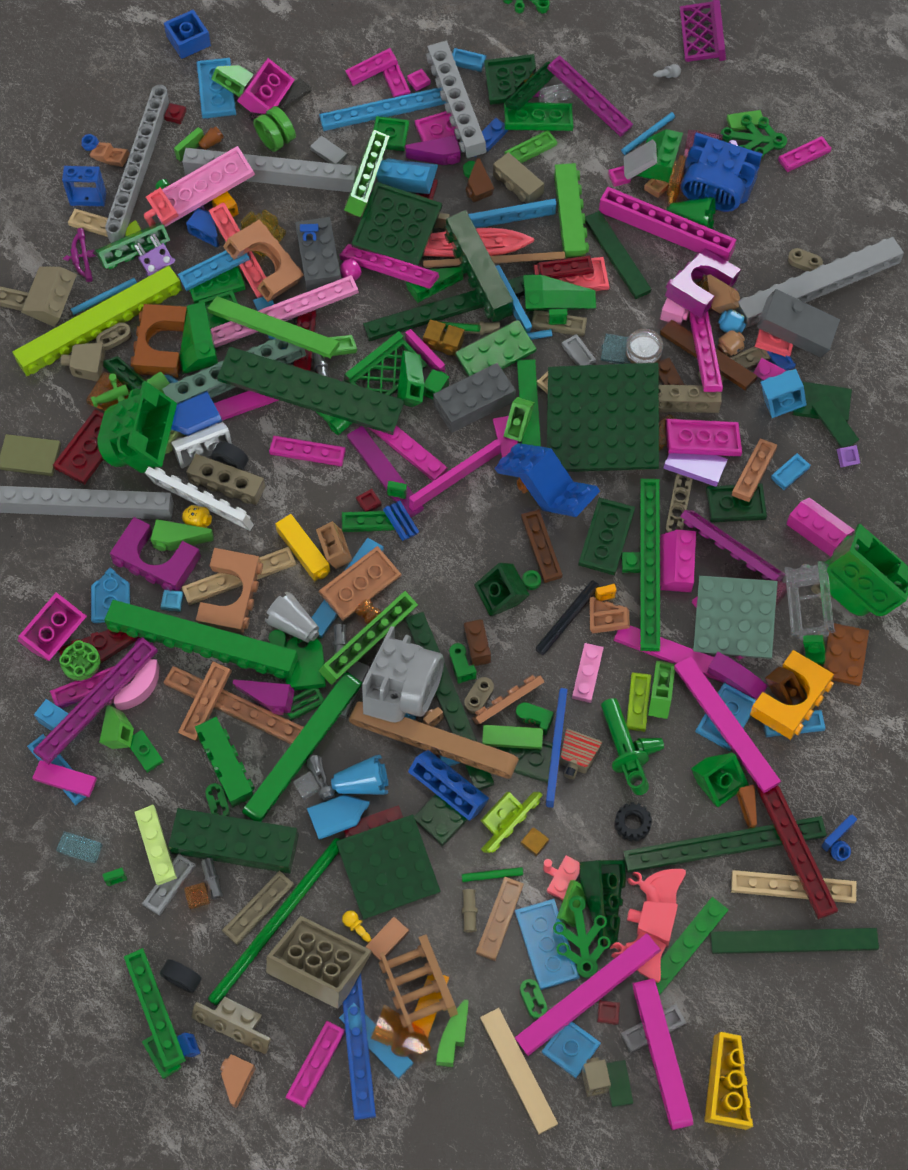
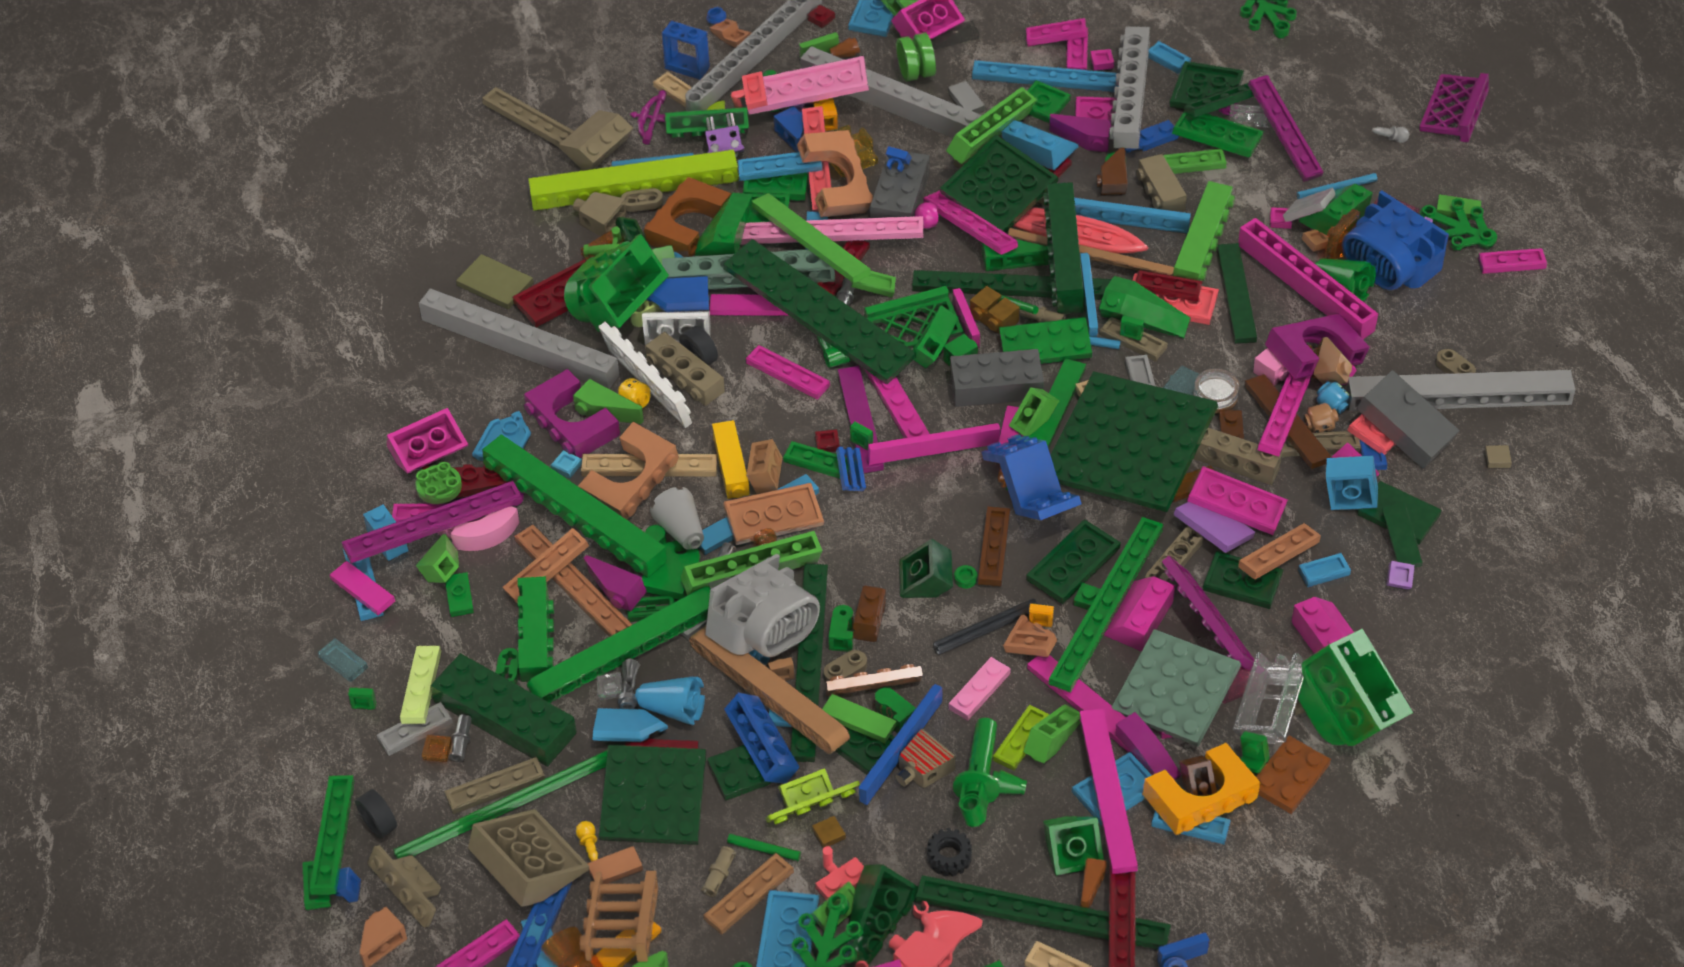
camera: 25 degrees right, 15 degrees down
none -> dark tan tile [1485,445,1512,468]

